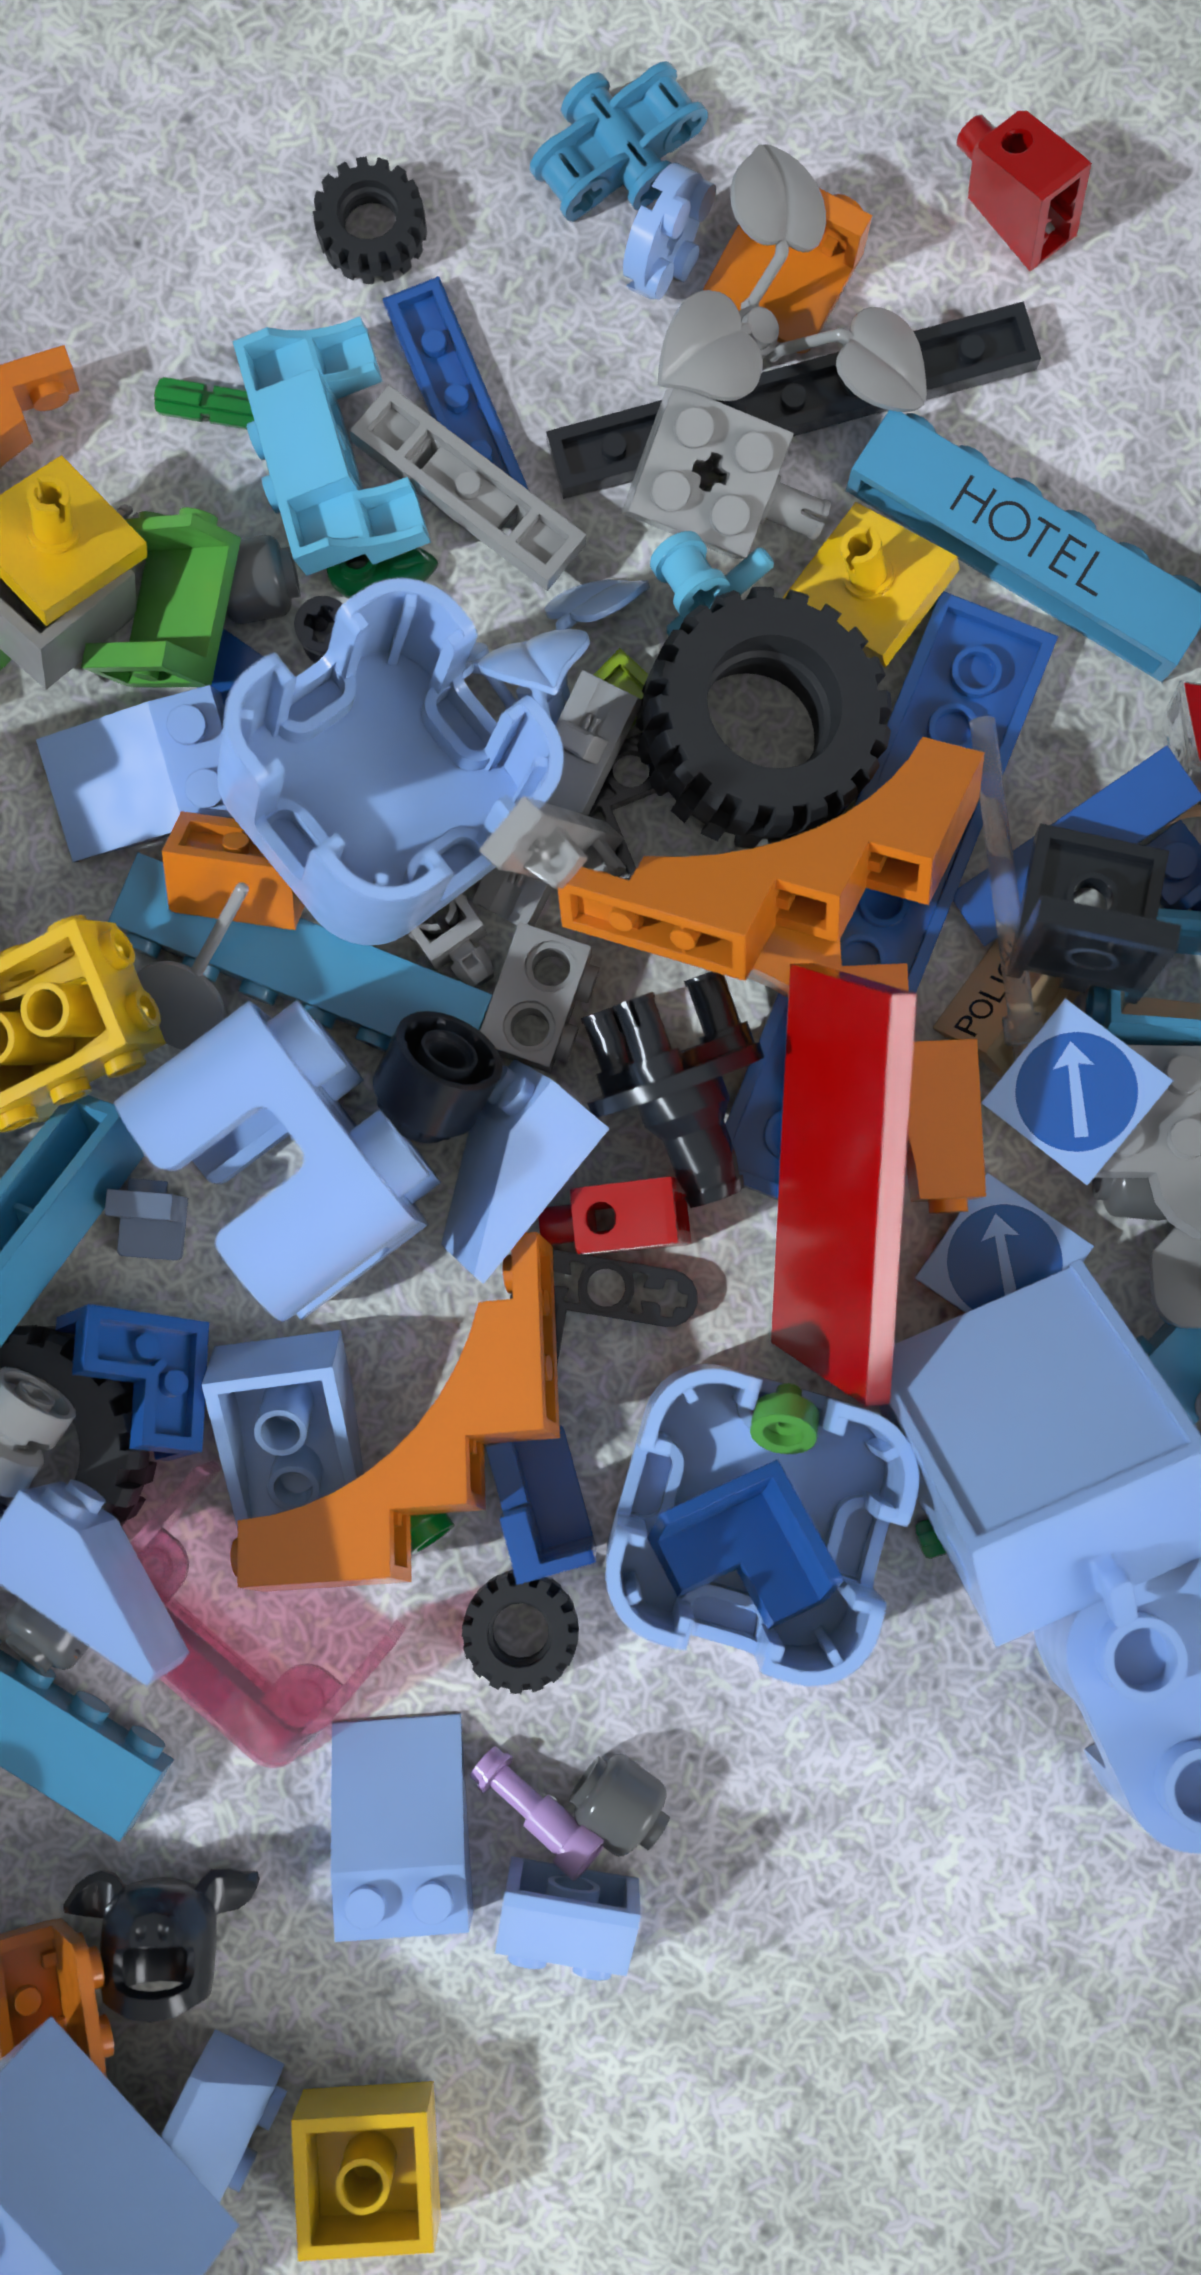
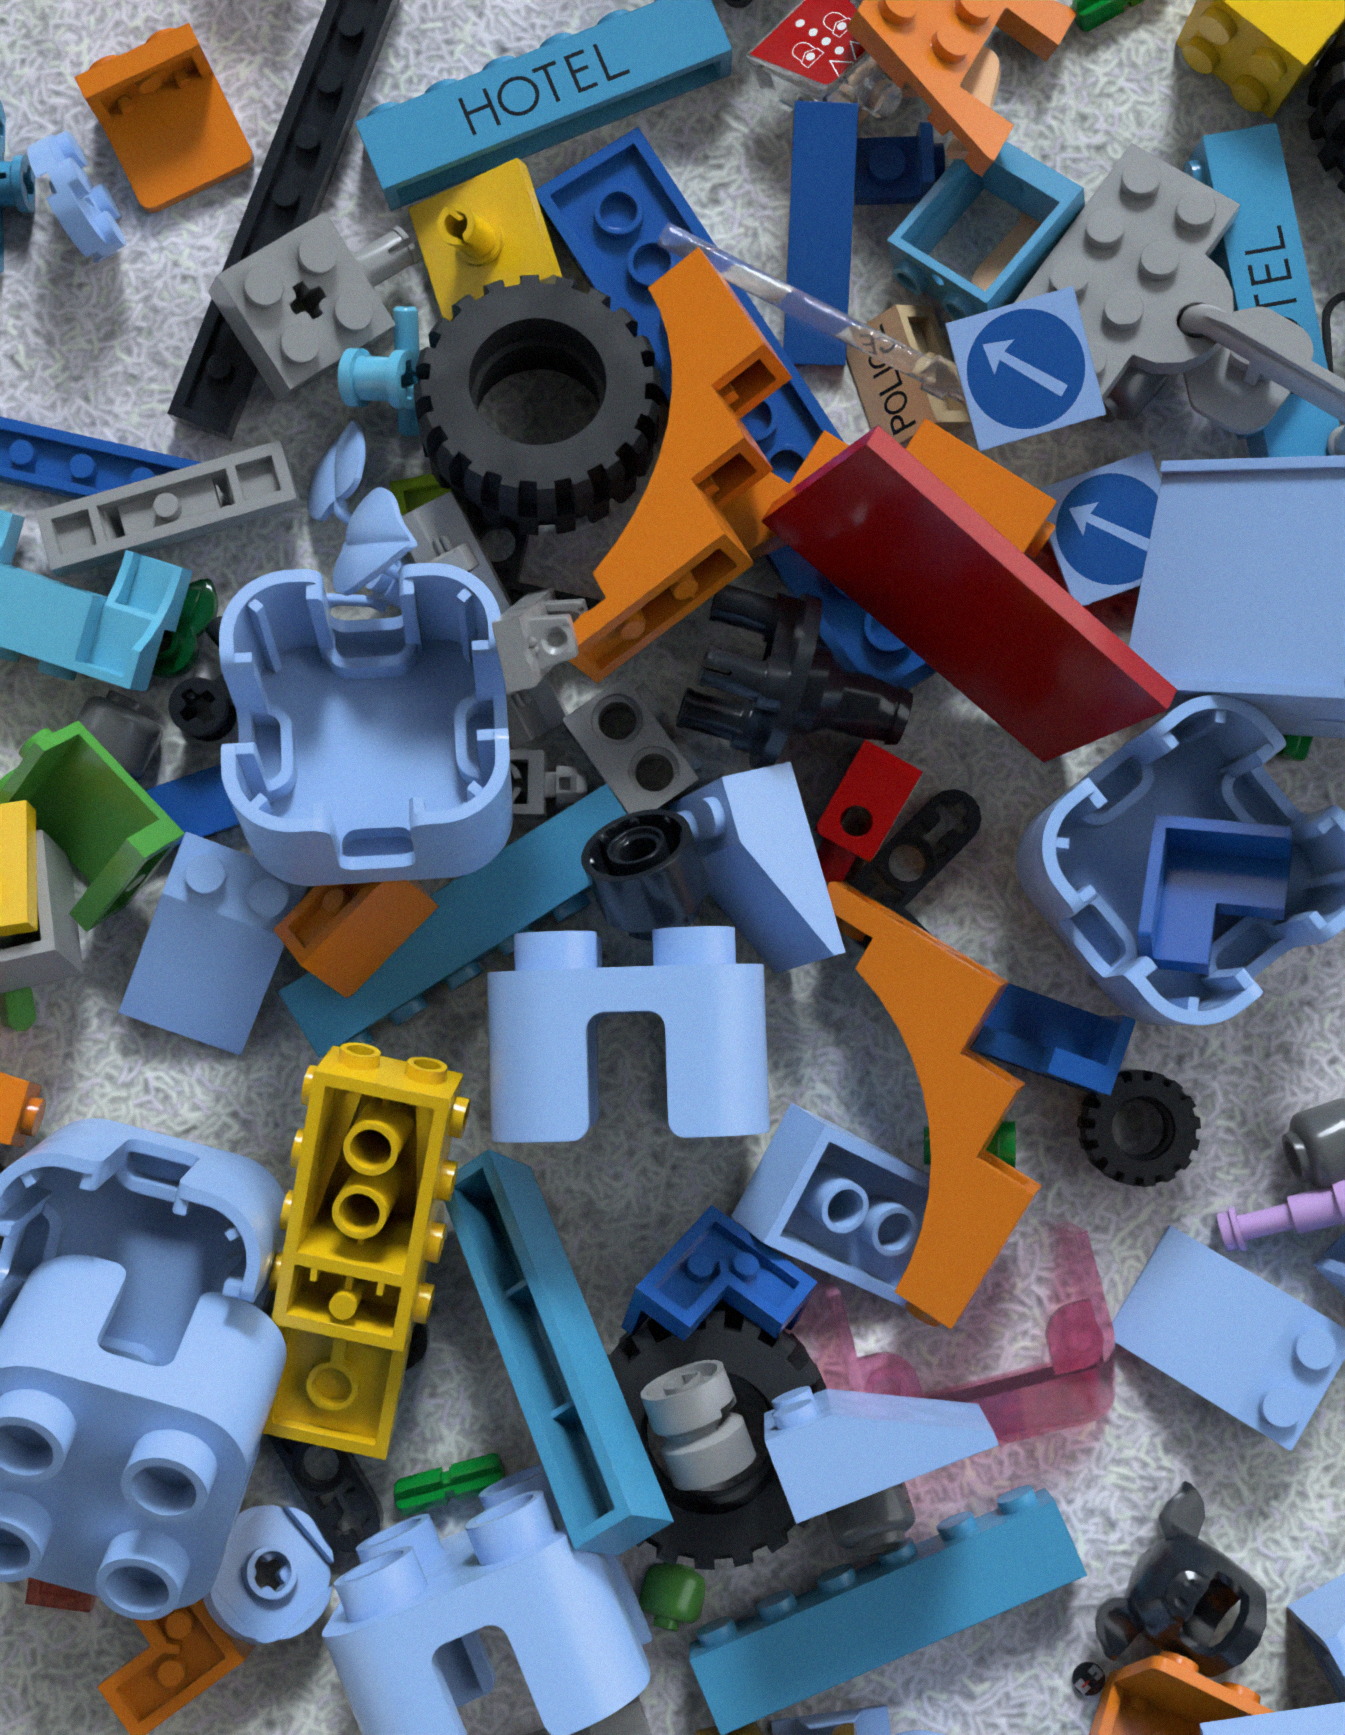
camera: 55 degrees left, 0 degrees up
sand blue bracket [105,1178,188,1261] -> none
light grey piece [137,882,249,1050] -> none
light grey plant [658,144,927,412] -> none
bright green tile [750,1383,820,1454] -> none
black bracket [1007,823,1182,1004] -> none
none -> black piece [1072,1662,1105,1696]

